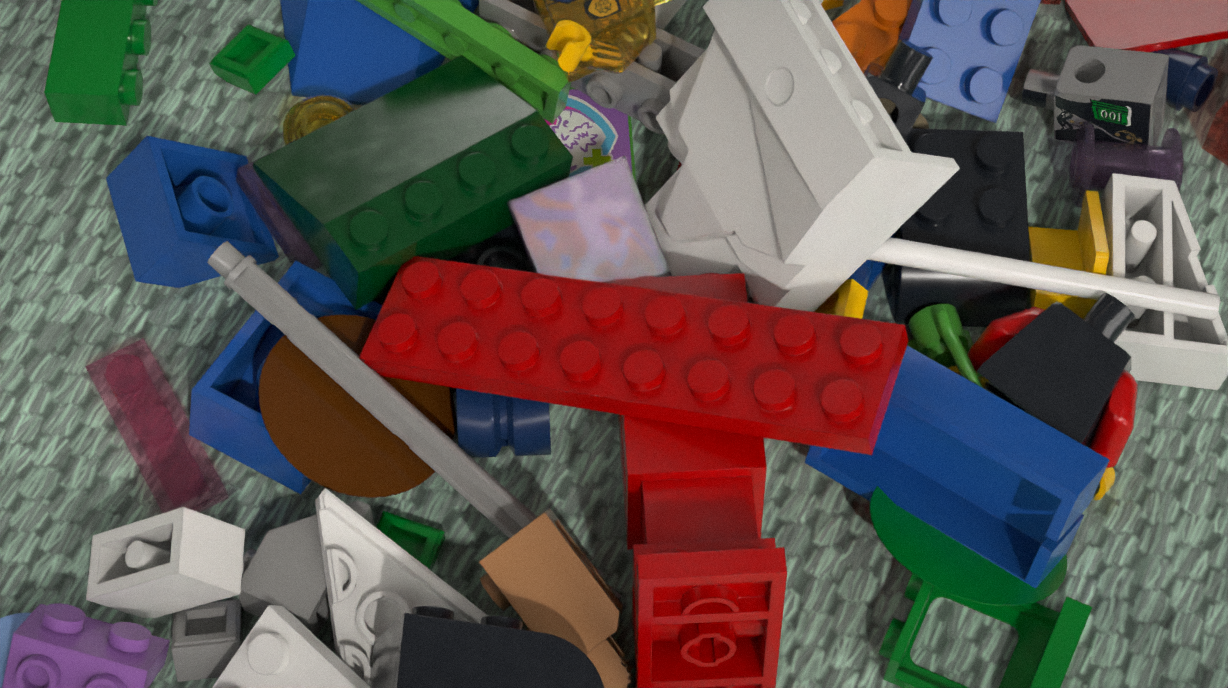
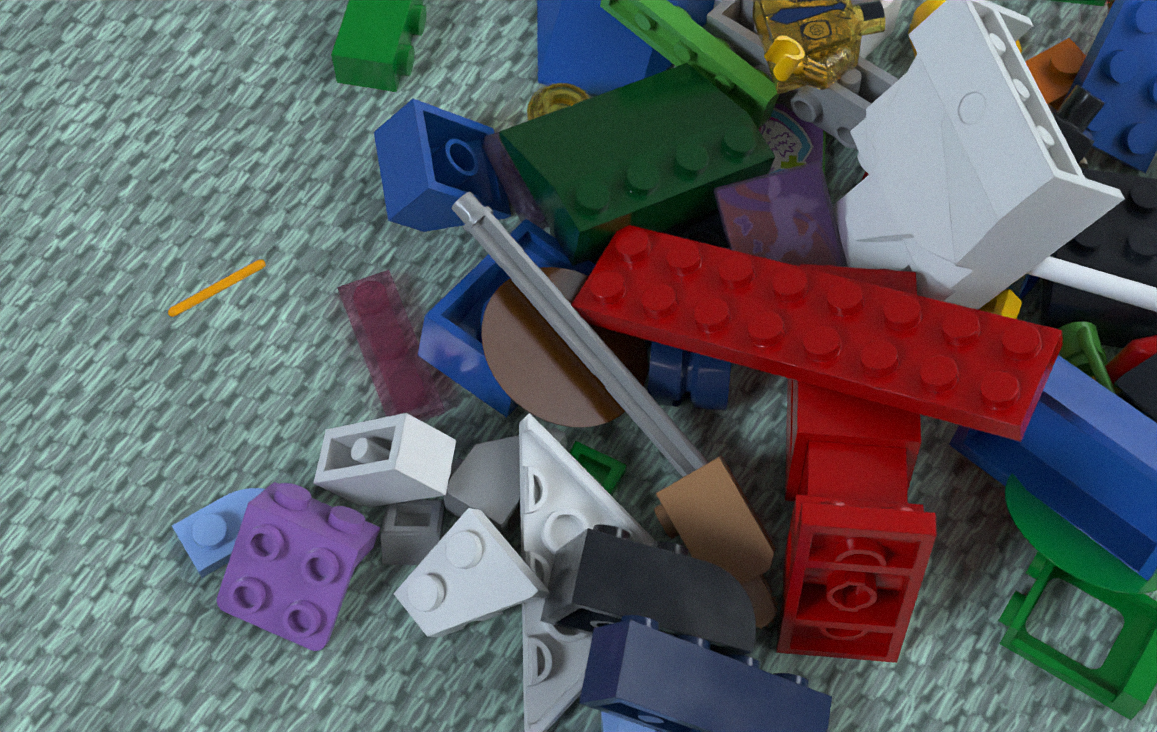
camera: 10 degrees right, 0 degrees up
green tile [209,24,296,95] -> none

